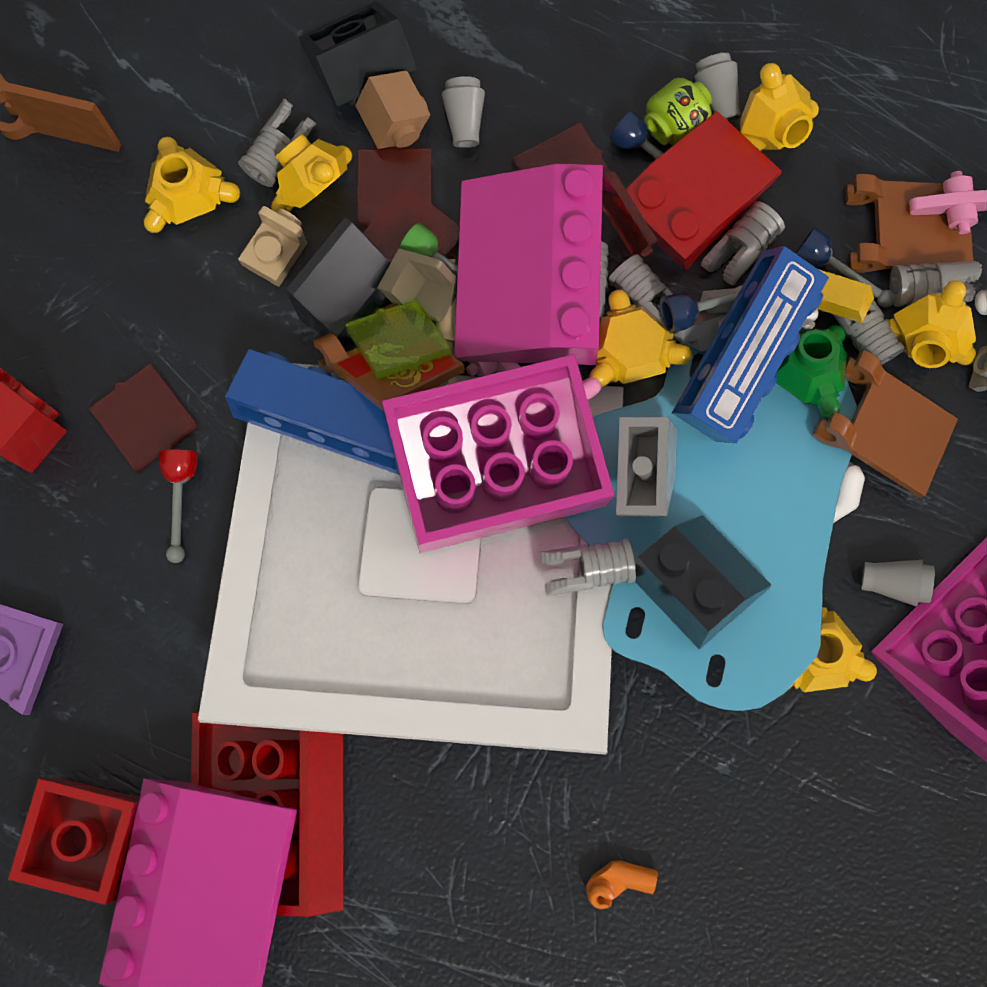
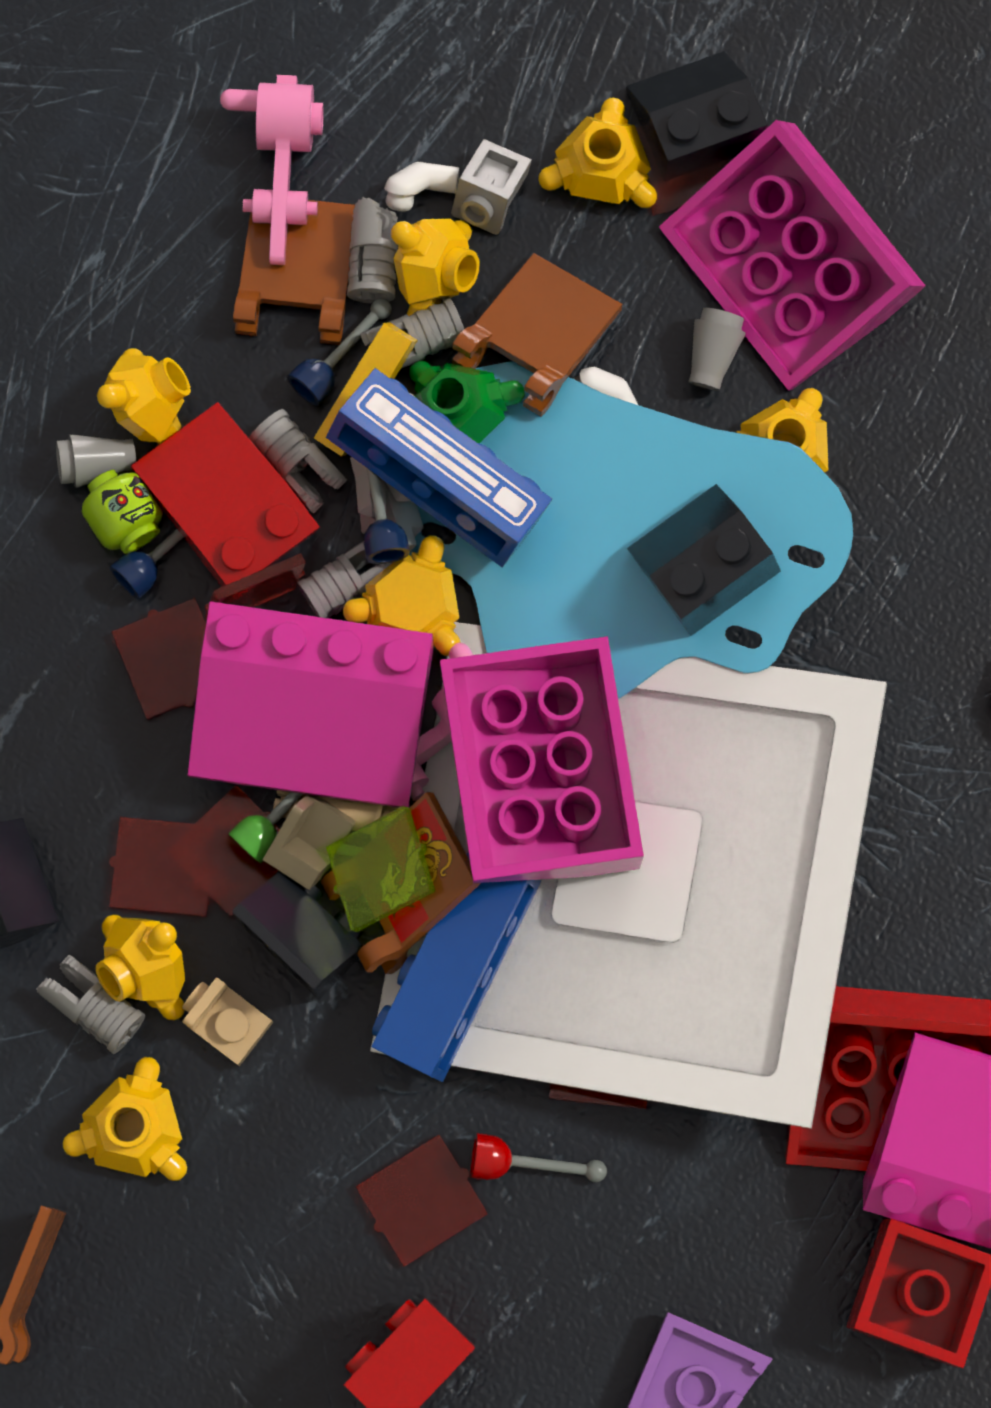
camera: 90 degrees left, 0 degrees up
medium nougat brick [355,70,430,149] -> none
light grey cone [441,77,485,148] -> none
light grey hinge [539,538,636,596] -> none
light grey slope [616,417,677,517] -> none

